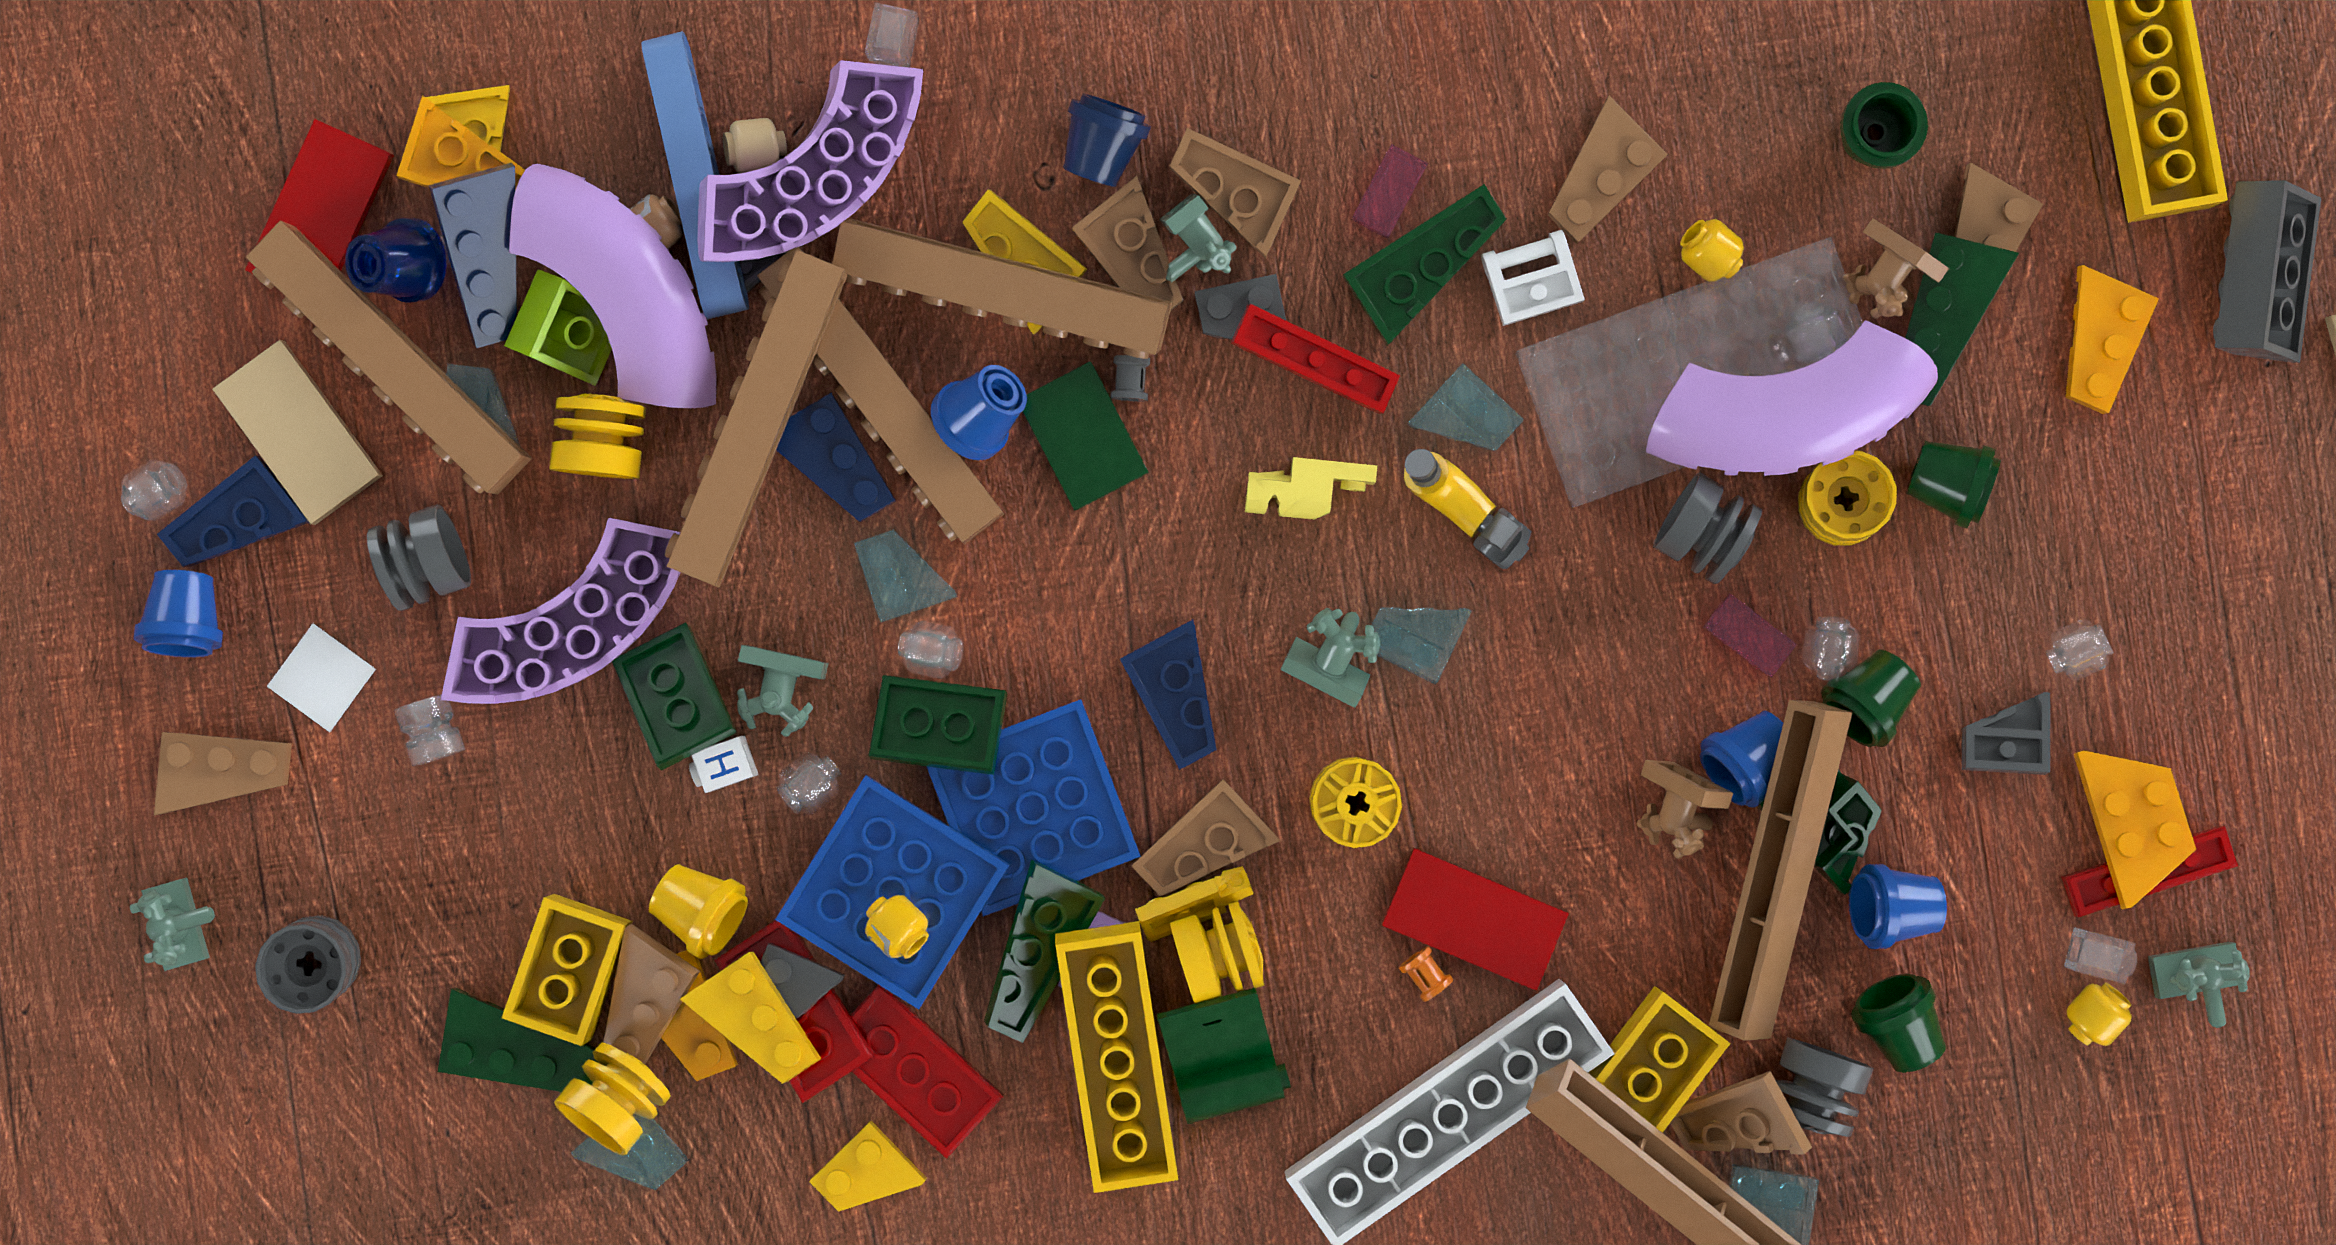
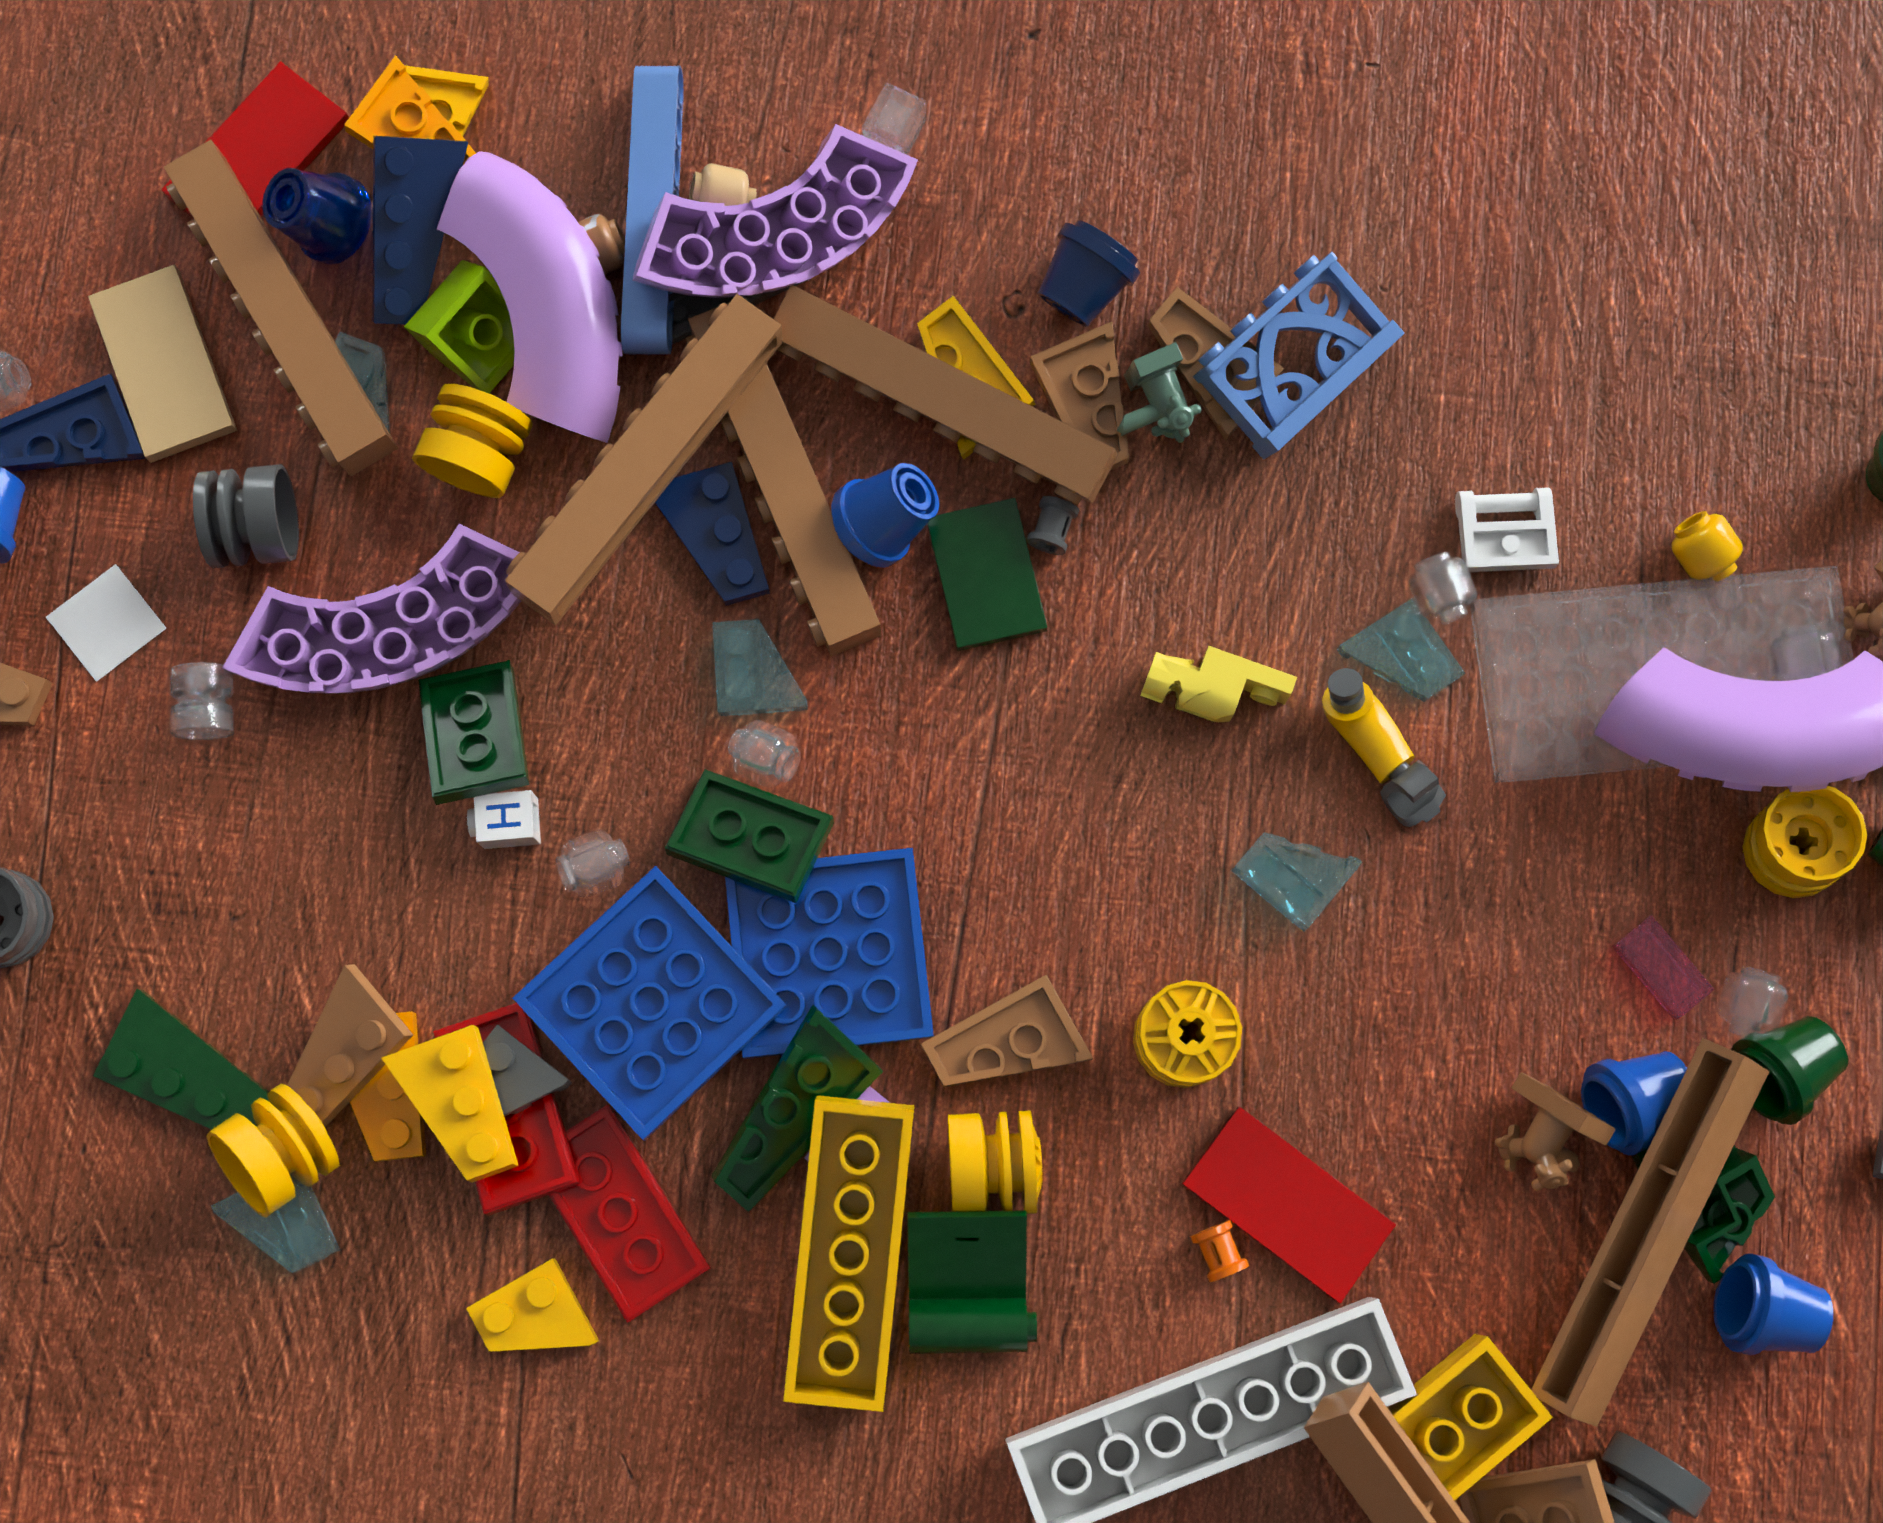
camera: 10 degrees right, 10 degrees down
yellow brick [502,894,633,1046] -> none
yellow piece [649,864,748,959] -> none
sand green piece [737,645,829,737] -> none
yellow head [865,895,929,959] -> none
dark blue wing [1120,619,1217,770] -> none
yellow hinge [1135,866,1253,942] -> none
dark grey wing [1194,274,1286,340] -> none
red plate [1231,304,1400,414] -> none
sand green piece [1280,608,1380,708] -> none
dark green wing [1342,184,1507,346] -> none
clear pink tile [1351,144,1428,239] -> none
medium nougat wing [1547,95,1668,244] -> none
dark grey wheel [1653,472,1762,584] -> none
dark green piece [1851,974,1946,1073] -> none
none -> medium blue fence [1193,252,1405,460]
none -> clear head [1409,552,1478,625]

